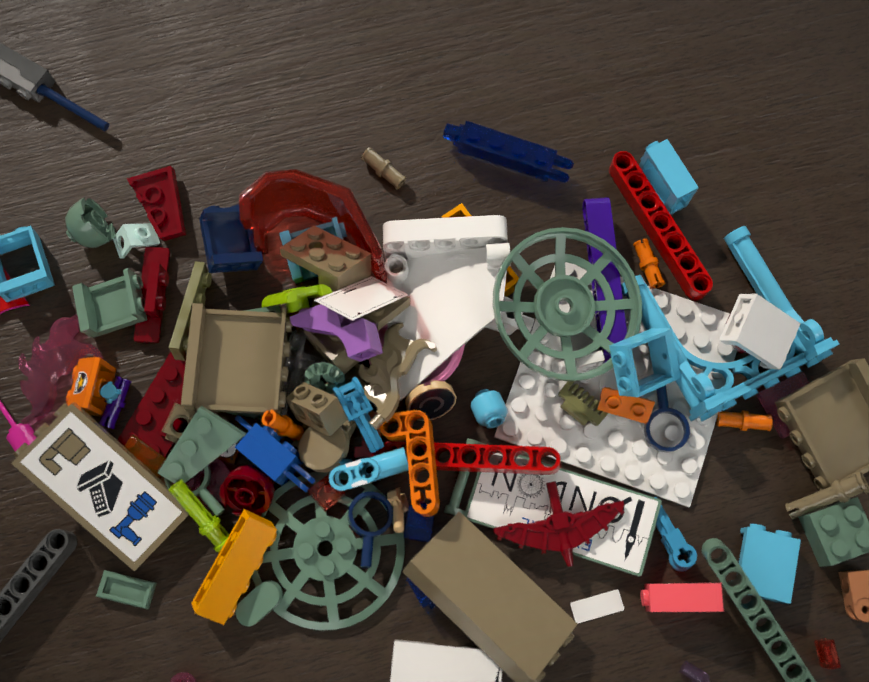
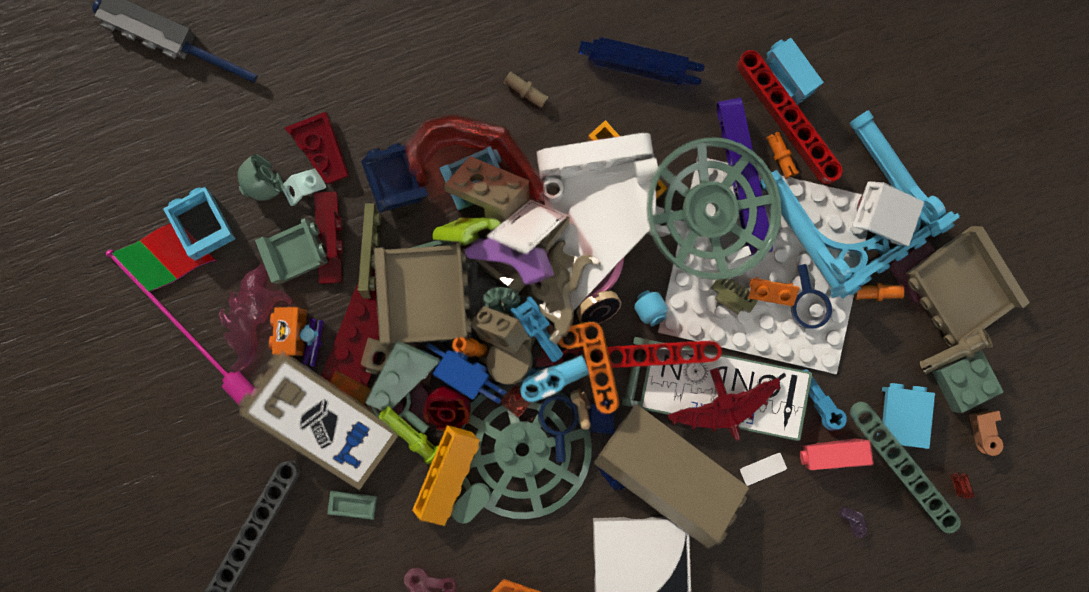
camera: 15 degrees left, 10 degrees up
medium azure window [609,328,681,397] -> none

